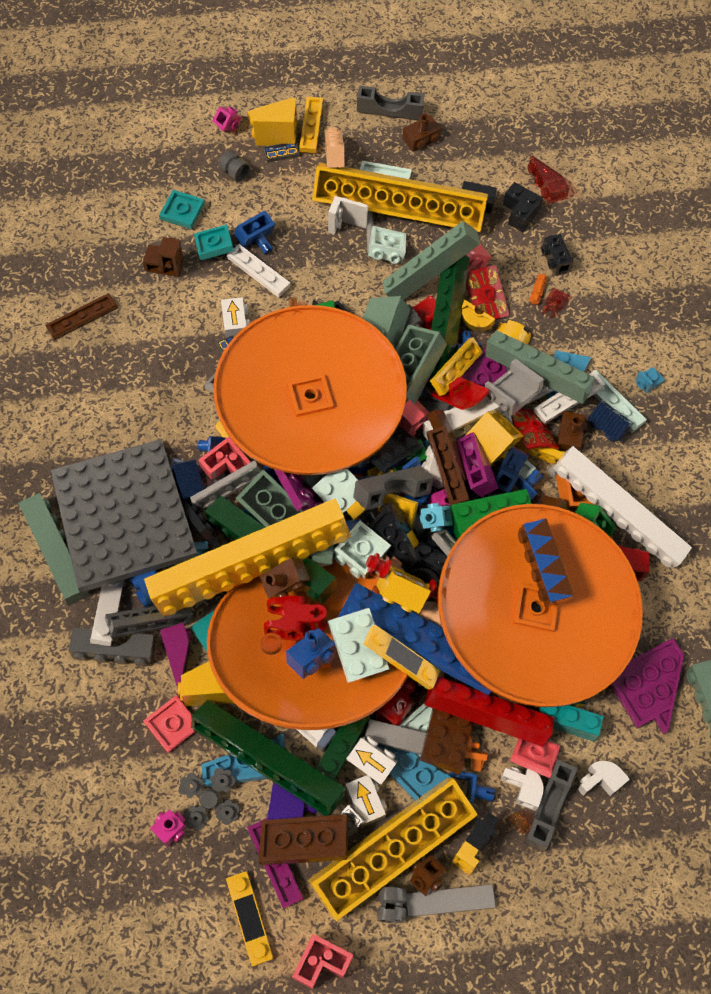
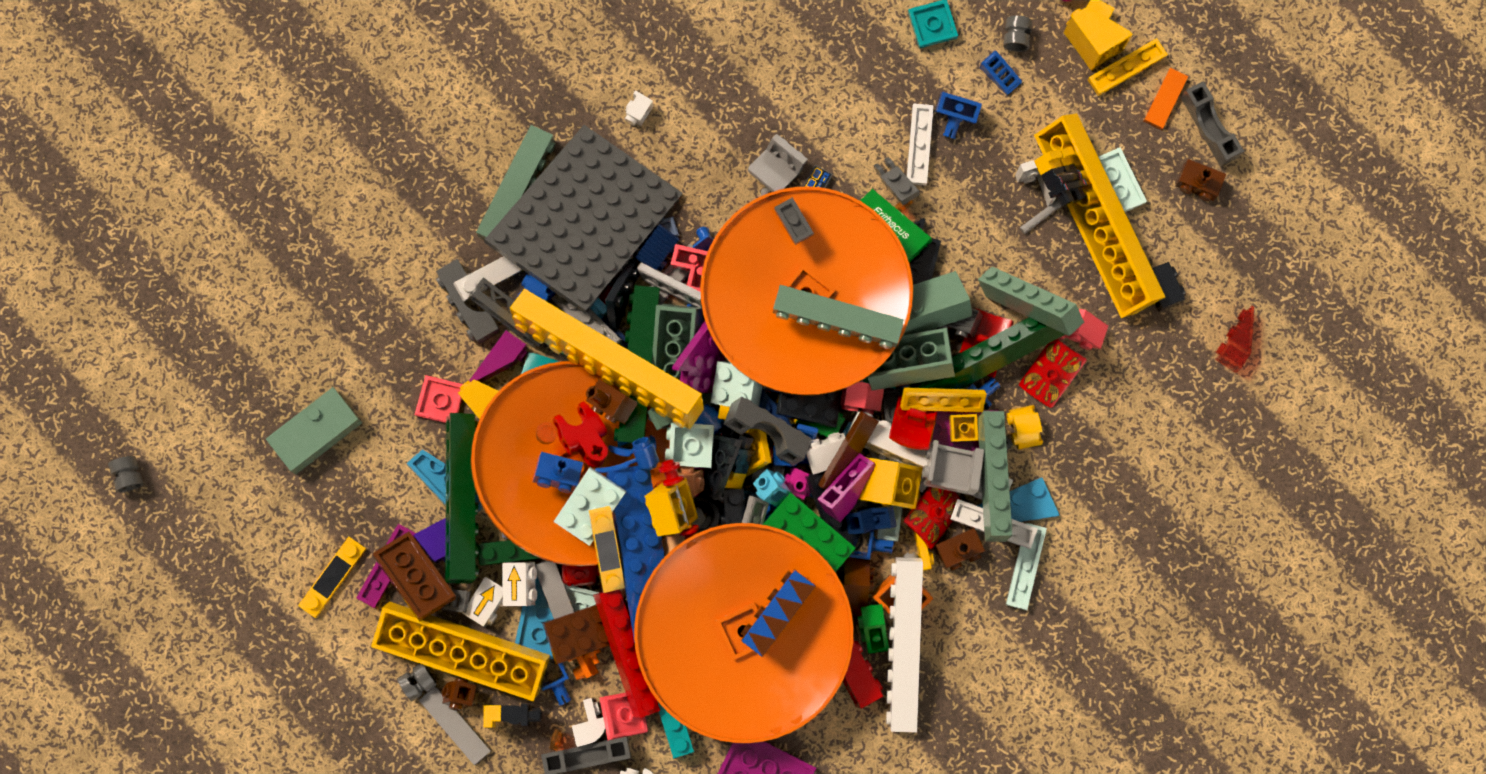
camera: 55 degrees right, 15 degrees up
reddish brown tile [45,293,118,340] -> none
reddish brown brick [143,237,184,277] -> none
dark pink brick [150,809,186,847] -> none
dark grey plant [179,768,240,830] -> none
teal plate [194,224,234,261] -> none
white brick [221,297,250,338] -> none
tile [263,141,299,162] -> none
coral brick [292,934,353,990] -> none
light nougat brick [325,127,344,168] -> none
light aqua plate [368,226,406,264] -> none
reddish brown slope [426,426,469,506] -> none
yellow cylinder [462,300,495,332] -> none
black brick [503,182,543,232] -> none
orange axle [529,274,547,305] -> none
black brick [541,234,574,276] -> none
clear red plate [542,288,569,318] -> none
dark blue brick [587,401,633,442] -> none
dark azure bracket [635,367,665,393] -> none
none -> sand green brick [266,387,362,474]
none -> blue plant [595,435,659,473]
none -> white brick [625,91,653,126]
none -> light grey bracket [748,134,808,192]
none -> sand green brick [773,285,904,349]
none -> dark grey plate [774,197,814,245]
none -> dark grey hinge [874,157,920,206]
none -> yellow piece [949,414,978,442]
none -> blue slope [979,50,1022,96]
none -> black hips [1034,146,1087,206]
none -> orange tile [1143,68,1188,130]

